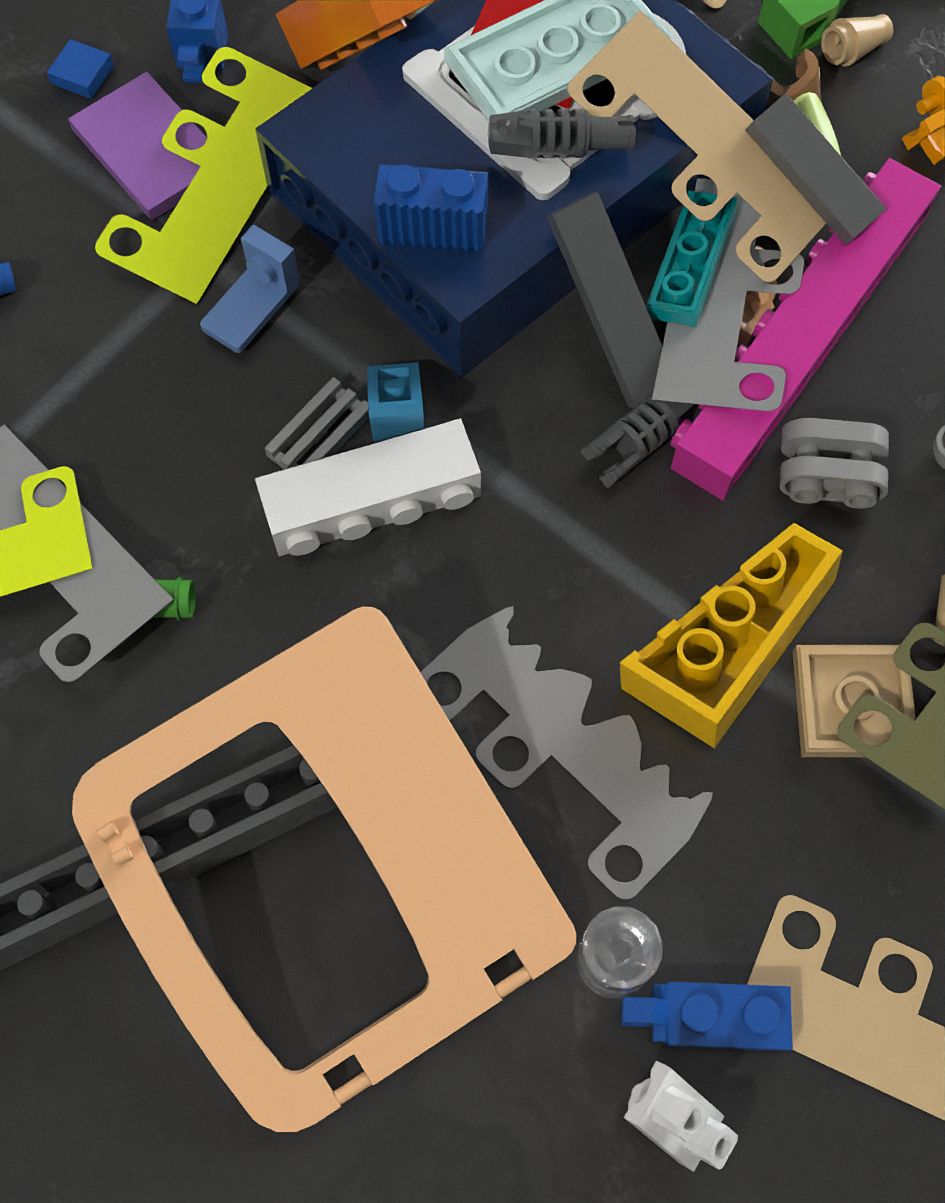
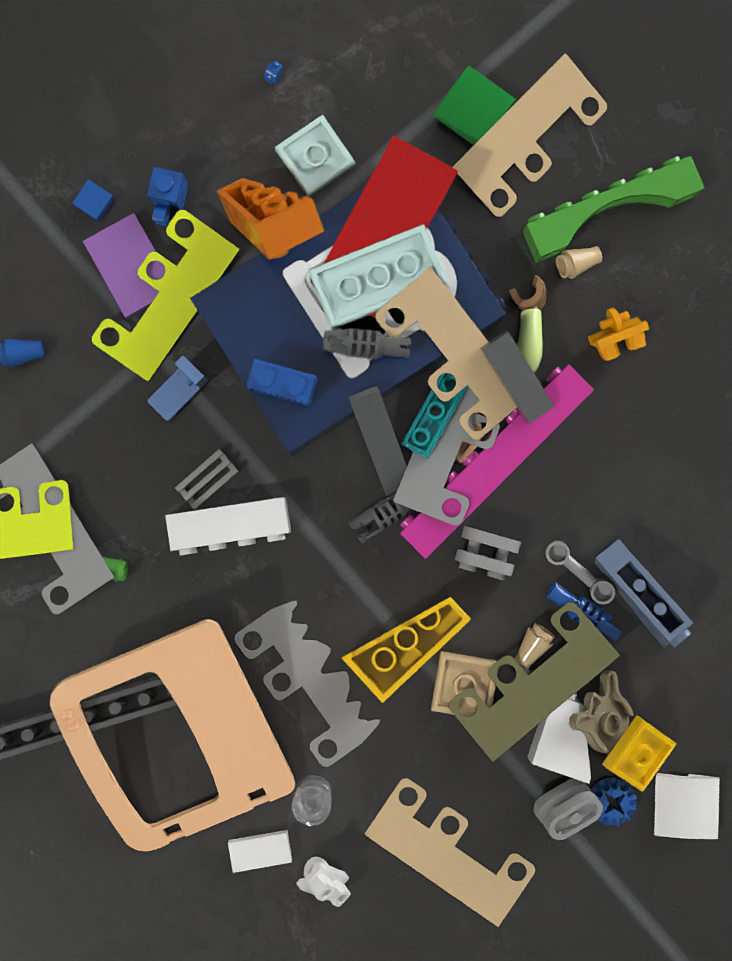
camera: 10 degrees right, 20 degrees up
dark azure slope [367,362,424,443] -> none
blue hinge [621,982,793,1052] -> none
none -> white tile [228,830,292,873]

